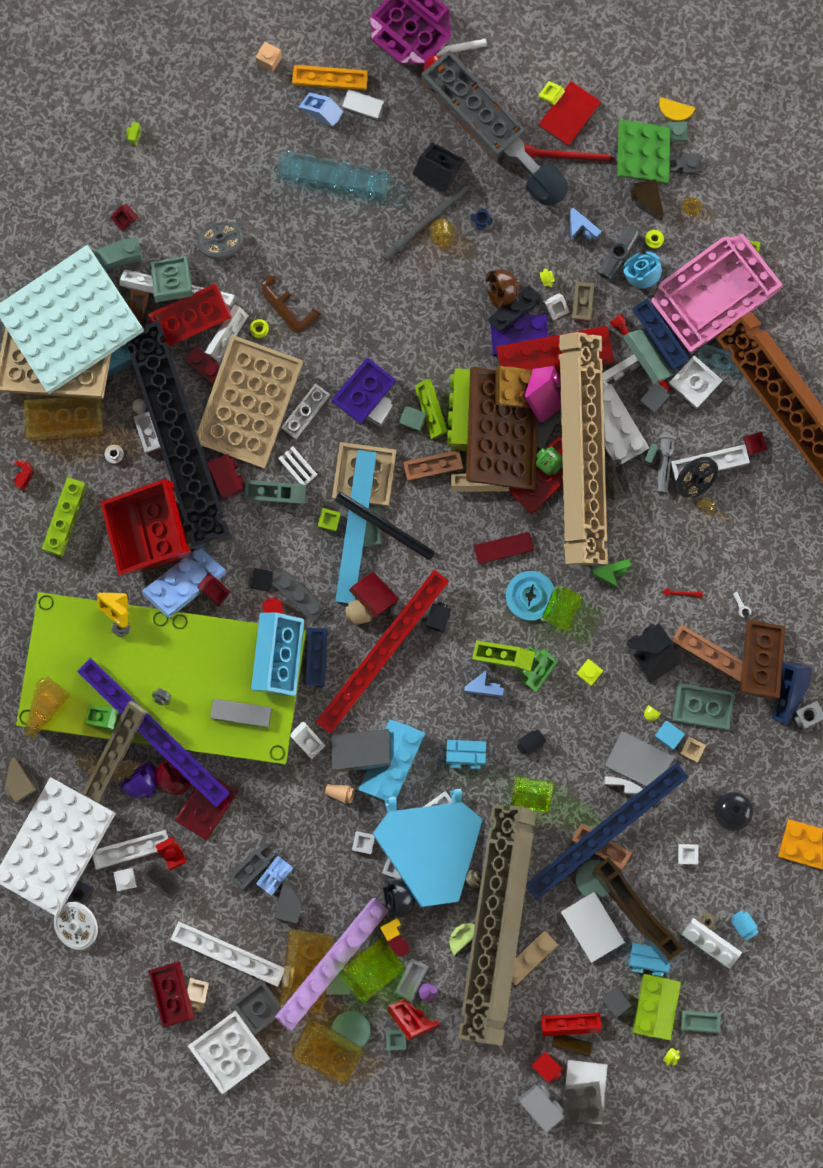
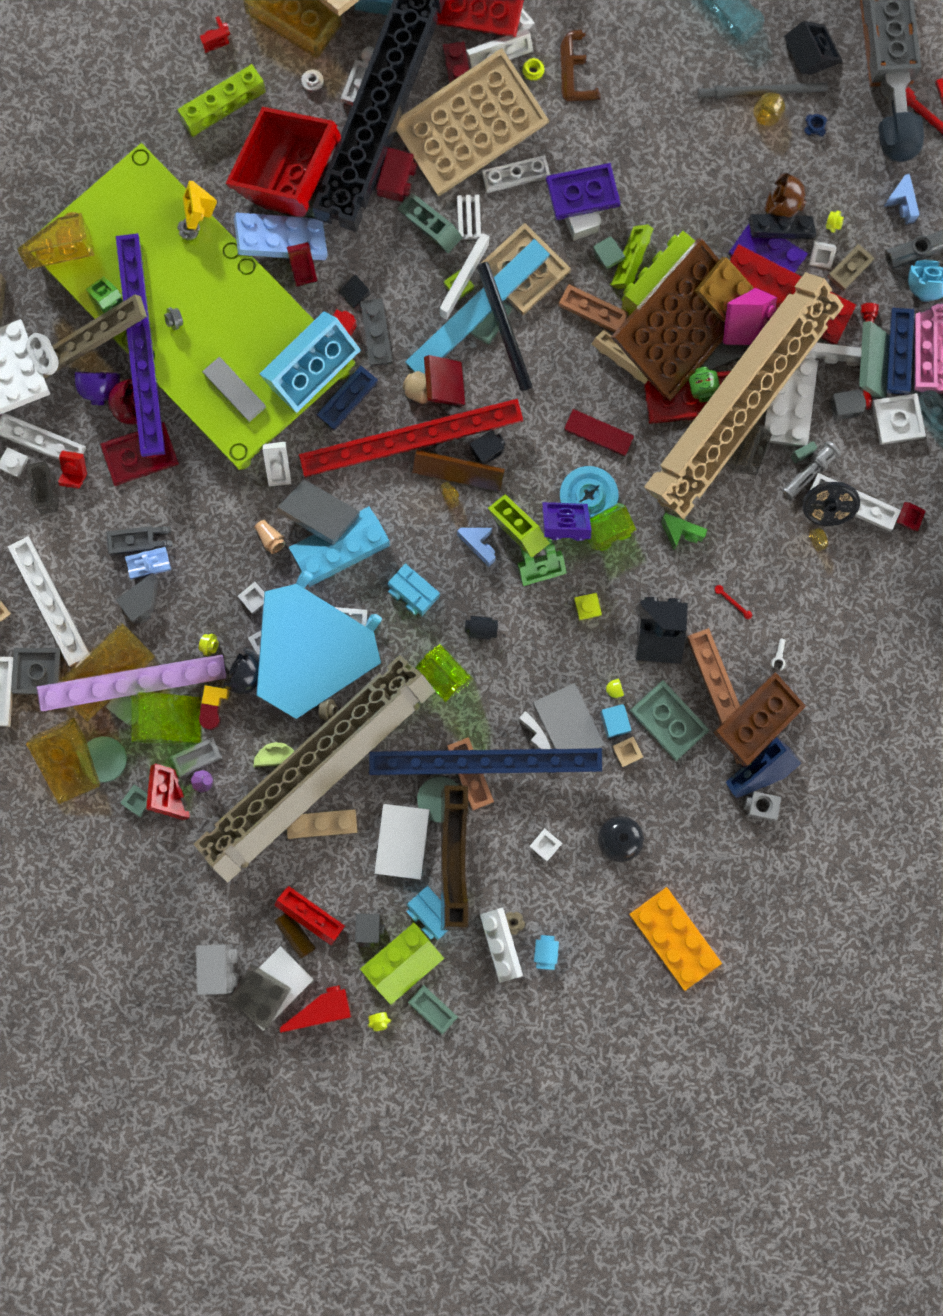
camera: 30 degrees right, 0 degrees up
red brick [531,1051,562,1083] -> none
none -> white plate [26,333,59,375]
none -> neon yellow plate [199,634,219,656]
none -> red slope [280,985,352,1033]
none -> reddish brown tile [412,450,505,492]
none -> white tile [440,233,489,320]
none -> clear yellow tile [441,481,459,508]
none -> dark purple plate [542,502,591,541]

